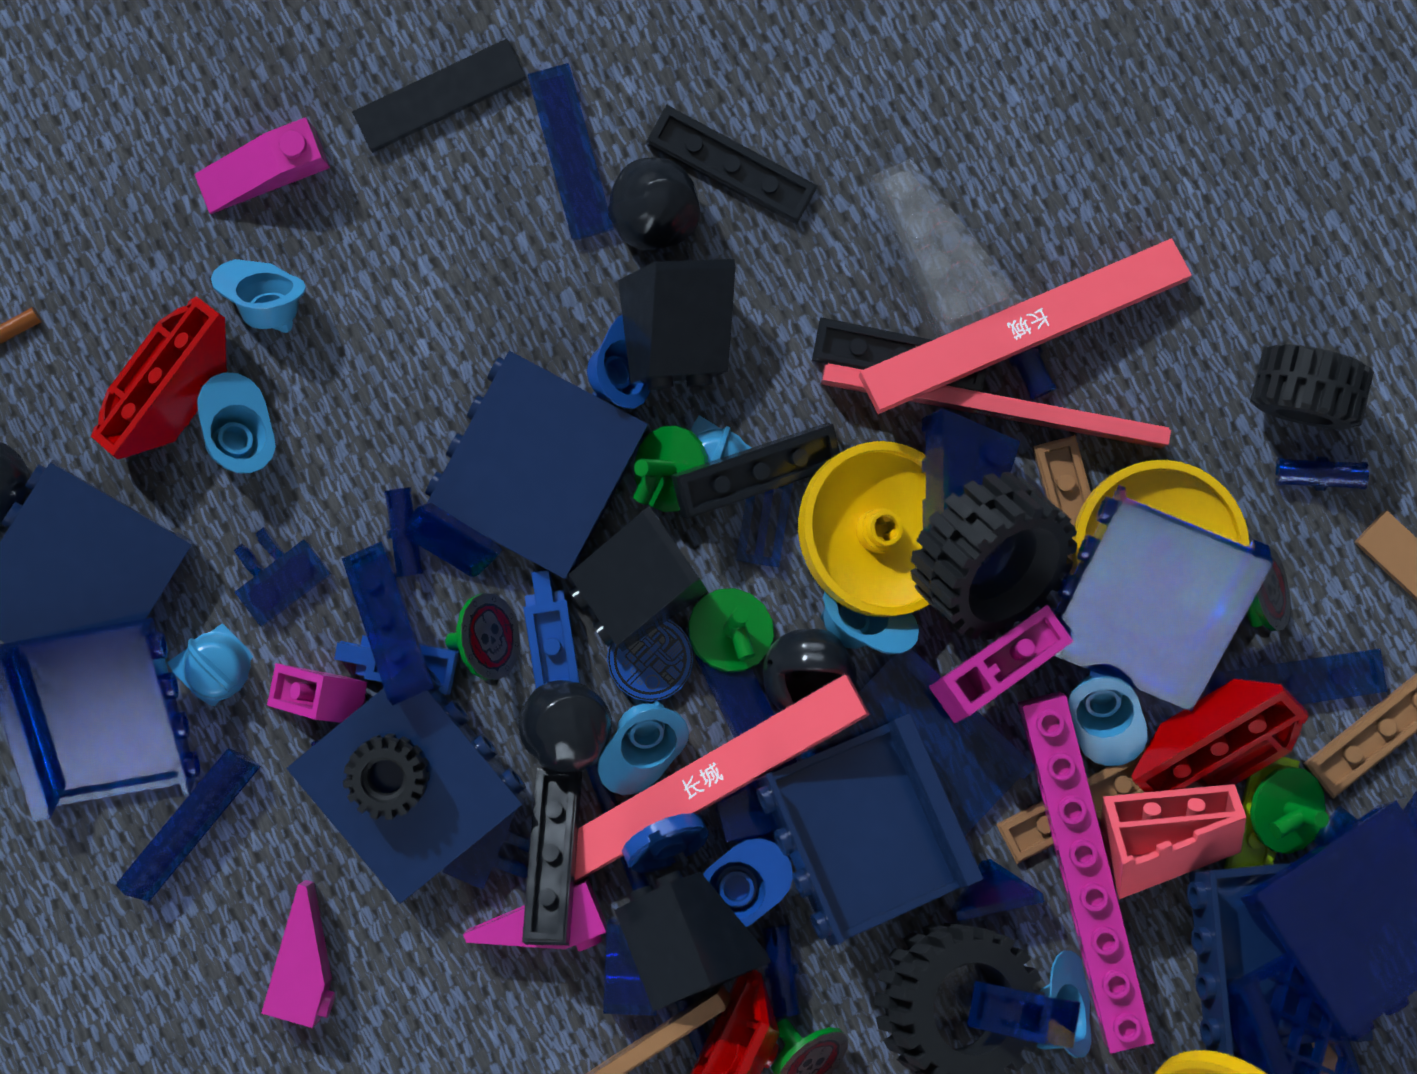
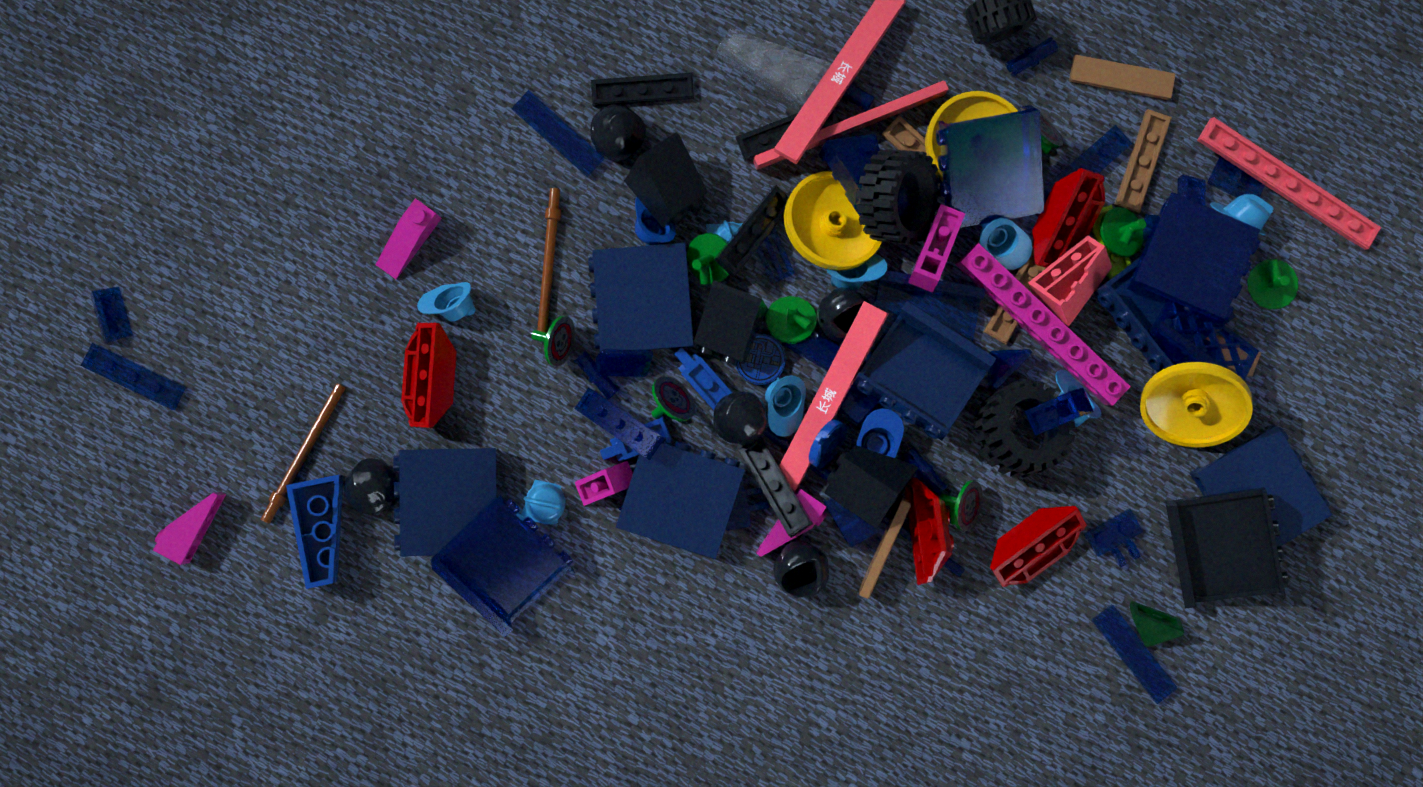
camera: 40 degrees left, 0 degrees up
clear blue tile [116,748,261,902] -> none
dark azure piece [197,372,276,473] -> none
clear blue hinge [234,527,332,627] -> none
dark pink slope [261,880,335,1028] -> none
black tyre [343,734,429,820] -> none
black tile [352,38,527,153] -> none
none -> shield [531,316,575,367]
none -> dark orange bar [537,188,561,333]
none -> black piece [773,540,829,598]

